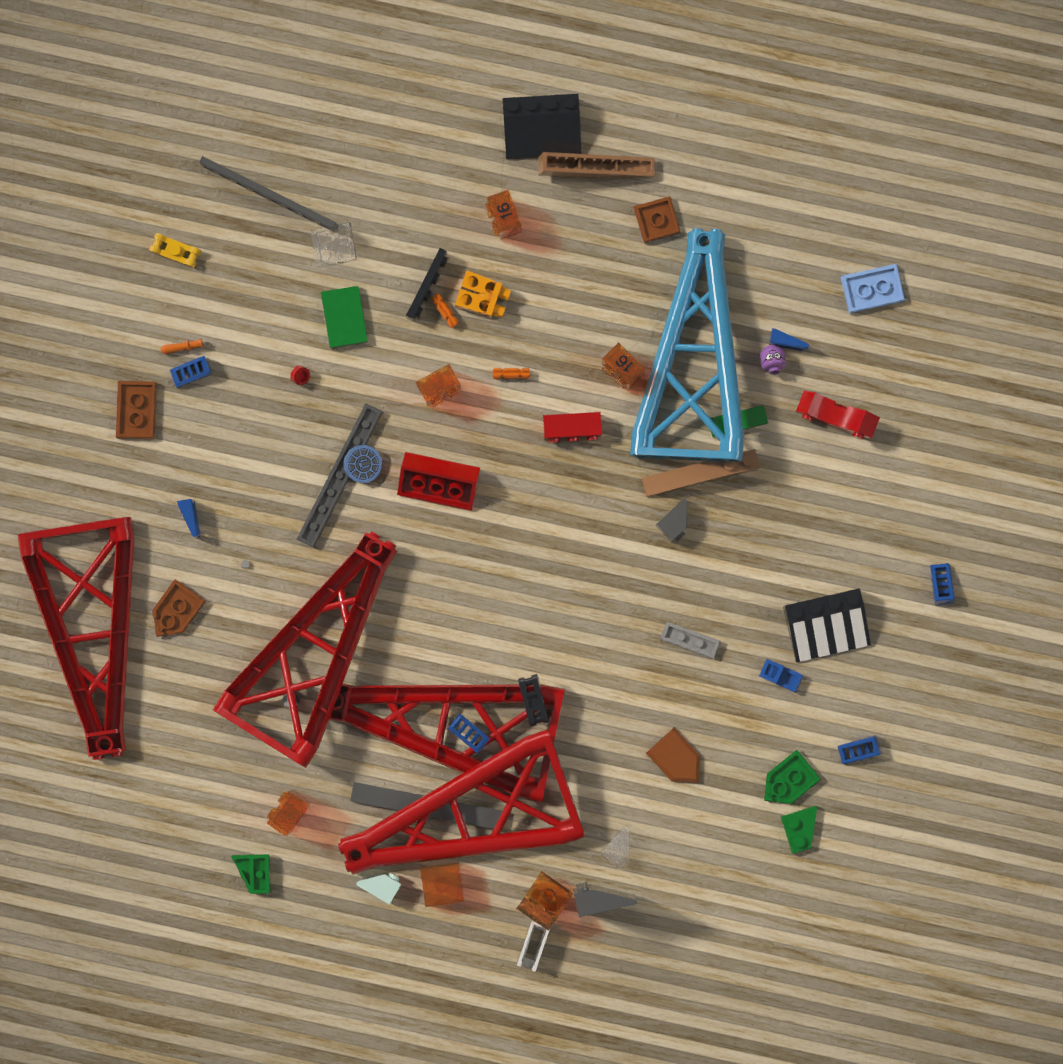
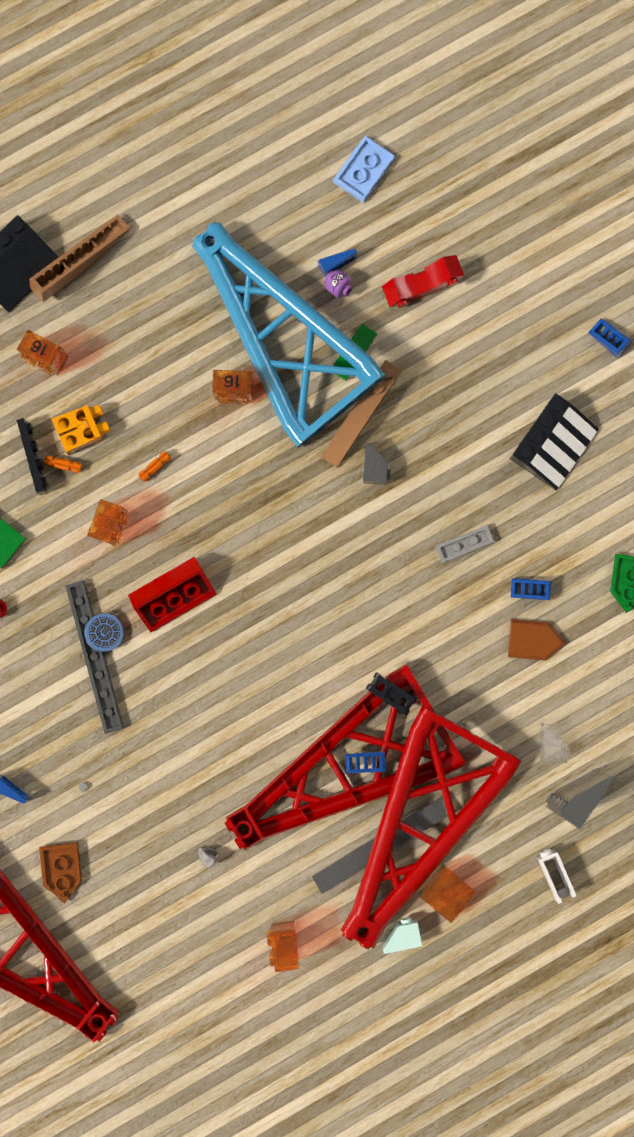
camera: 45 degrees left, 0 degrees up
red piece [213,531,397,768] -> none
green wing [232,854,270,894] -> none
clear orange brick [516,871,573,931] -> none
red brick [543,412,602,443] -> none
dark orange tile [633,196,681,244] -> none
blue slope [759,659,804,693] -> none
none -> blue slope [511,578,552,600]

